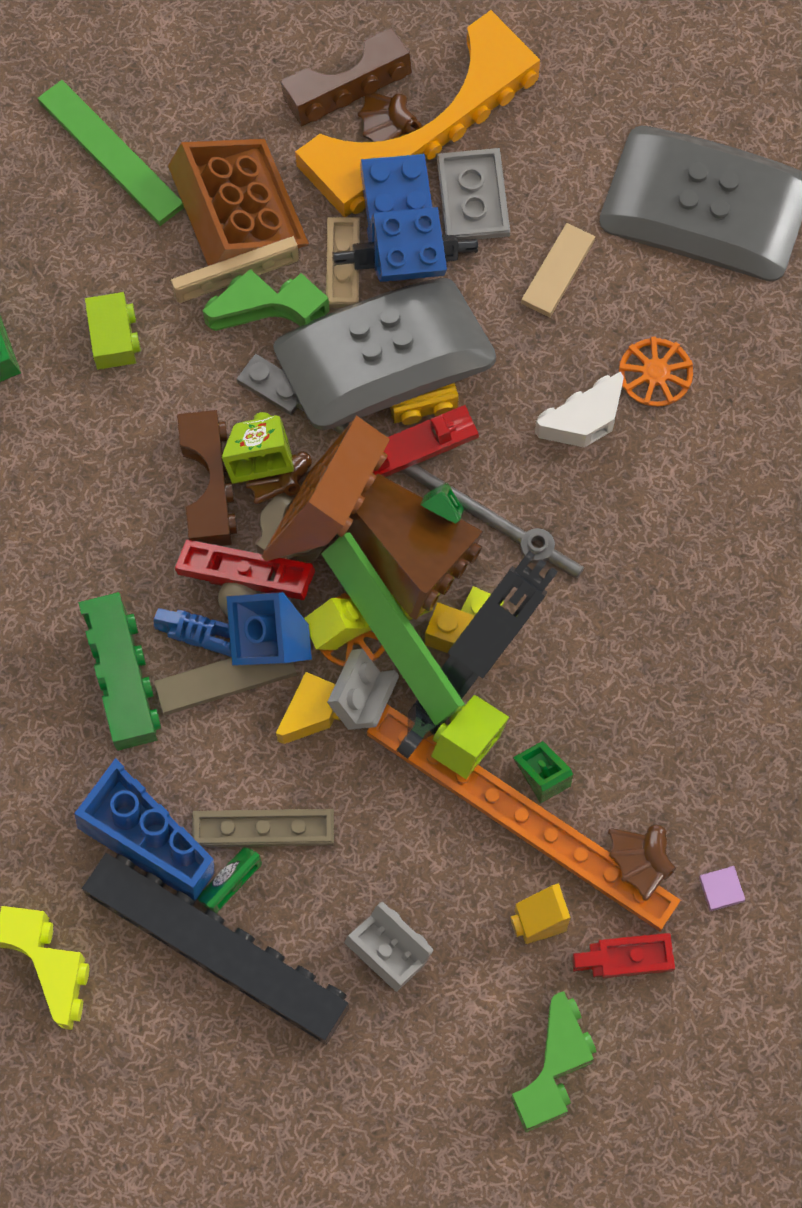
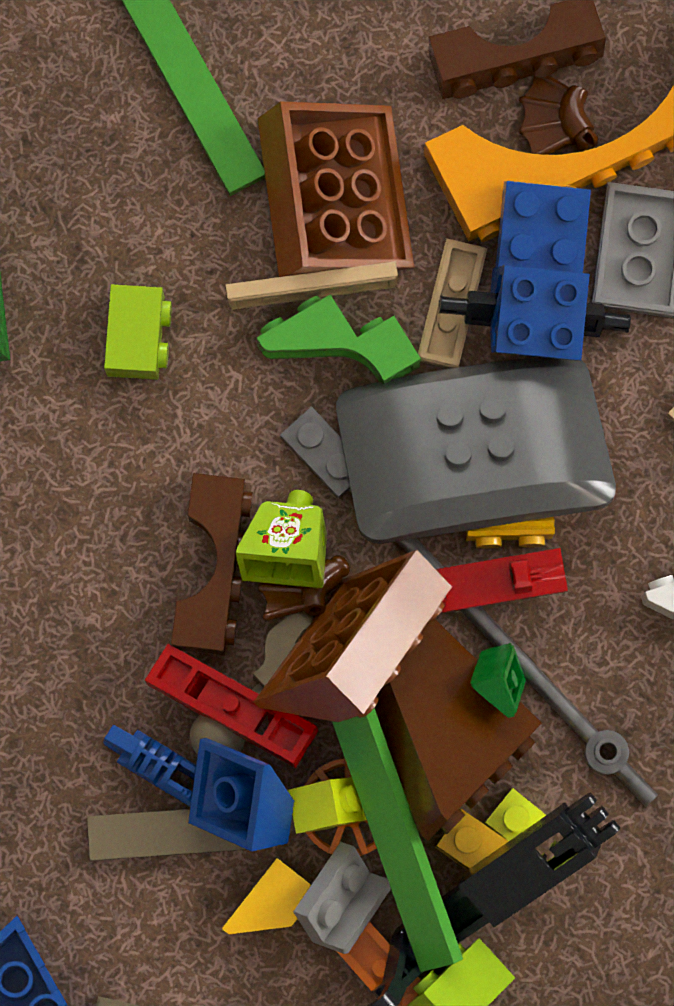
camera: 10 degrees right, 10 degrees up
green wedge [78,592,162,751] -> none

